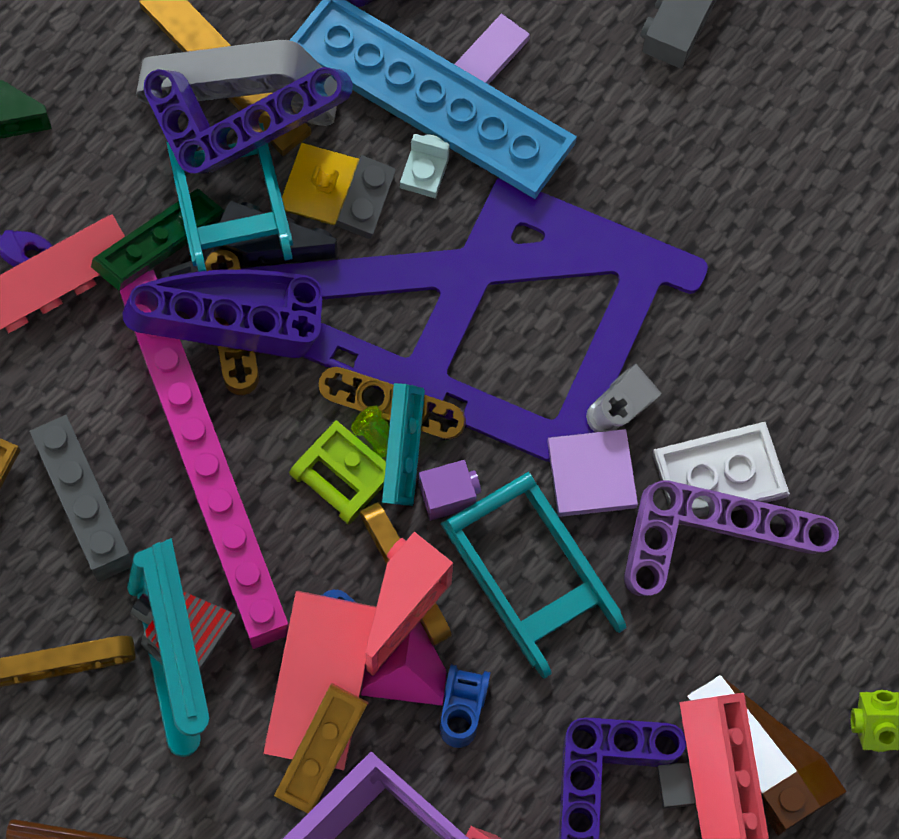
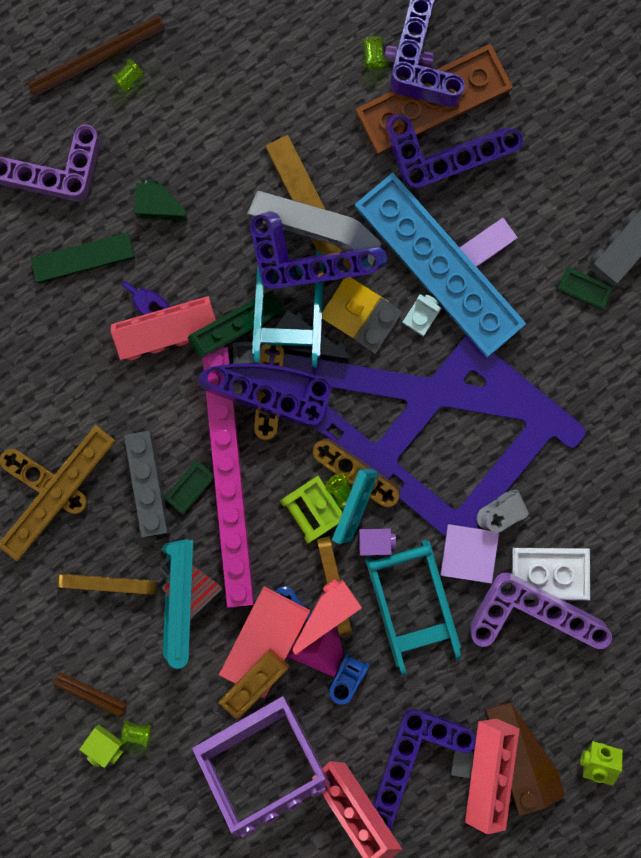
camera: 20 degrees right, 15 degrees up
none -> dark green tile [164,460,214,515]
none -> dark green tile [557,266,614,311]

